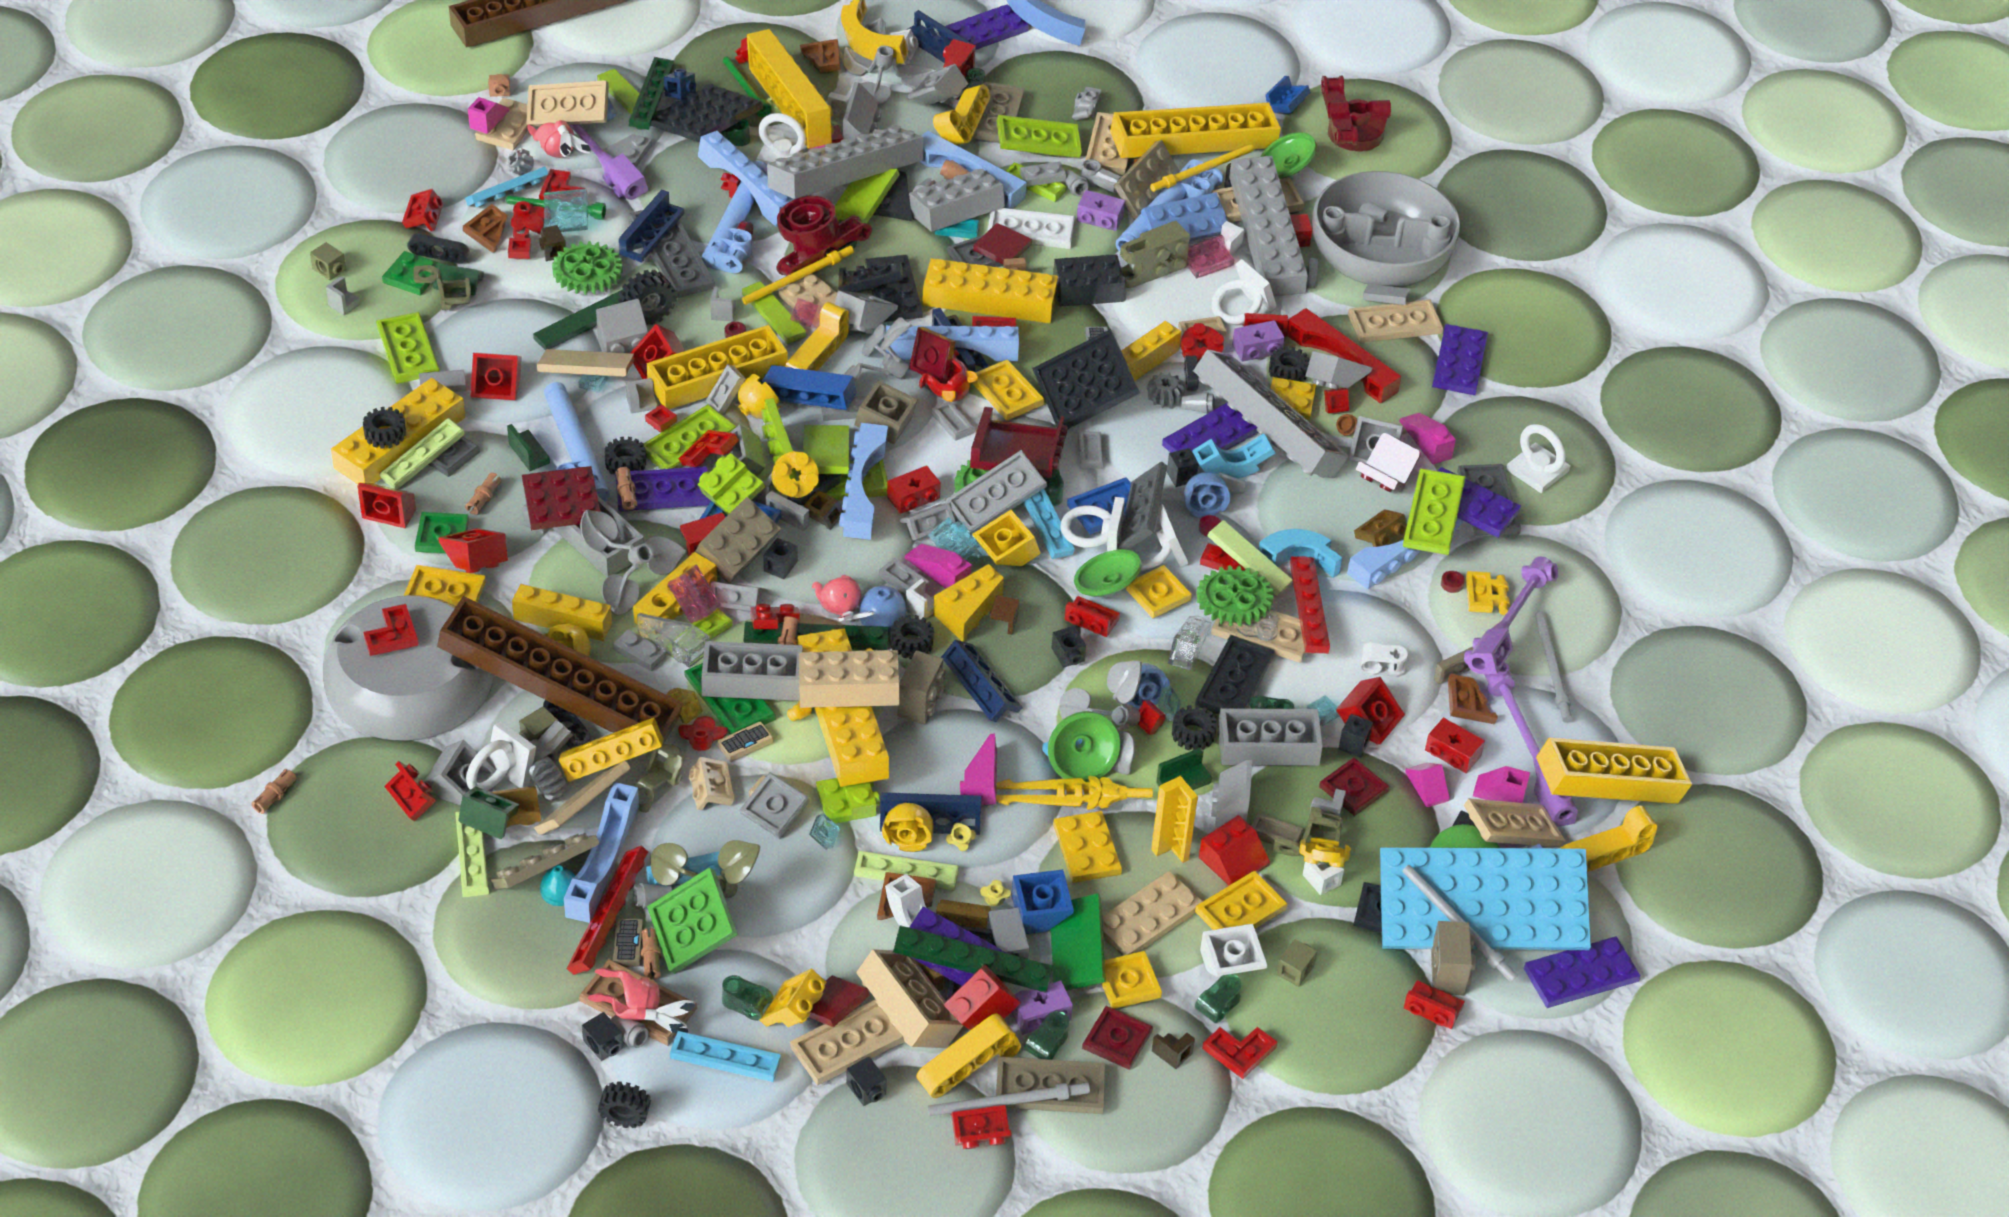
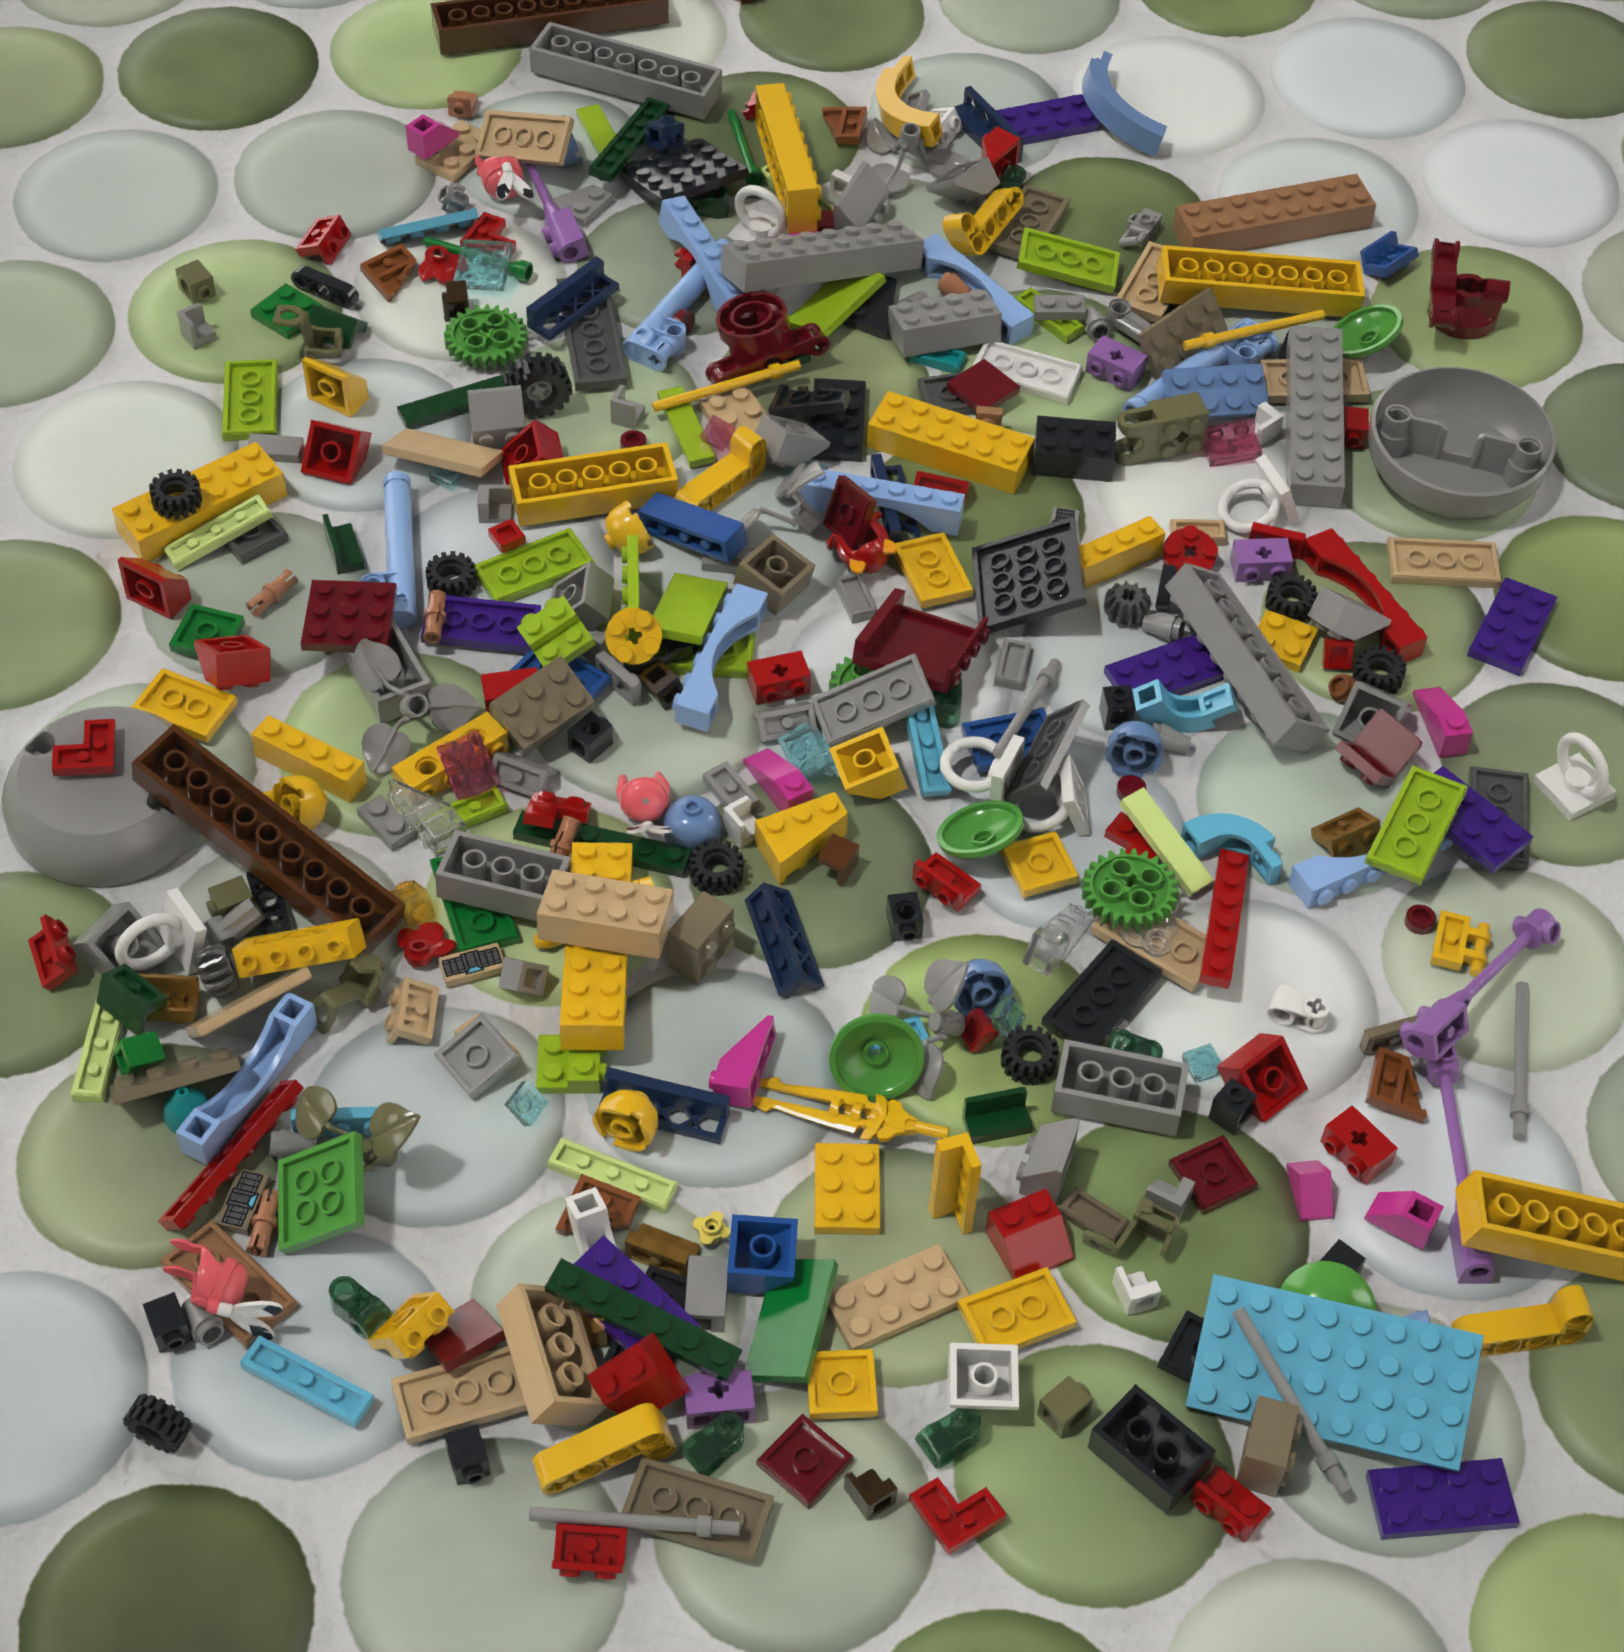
camera: 15 degrees right, 5 degrees up
red plate [508,228,531,259] -> none
red plate [678,430,739,468] -> none
light grey plate [706,364,746,415] -> none
light yellow plate [946,823,976,851] -> none
yellow plate [1299,838,1351,867] -> none
dark grey plate [1305,258,1318,289] -> none
light grey cone [1359,202,1391,224] -> none
light grey tile [1363,284,1410,305] -> none
tan plate [1463,798,1566,847] -> none
none -> green panel [113,1031,166,1077]
none -> yellow slope [302,357,369,418]
none -> light grey panel [499,957,549,996]
none -> light grey brick [529,22,722,120]
none -> light grey bar [992,658,1061,758]
none -> black brick [1087,1384,1216,1514]
none -> medium nougat brick [1172,174,1377,251]
none -> black tyre [1352,645,1407,695]

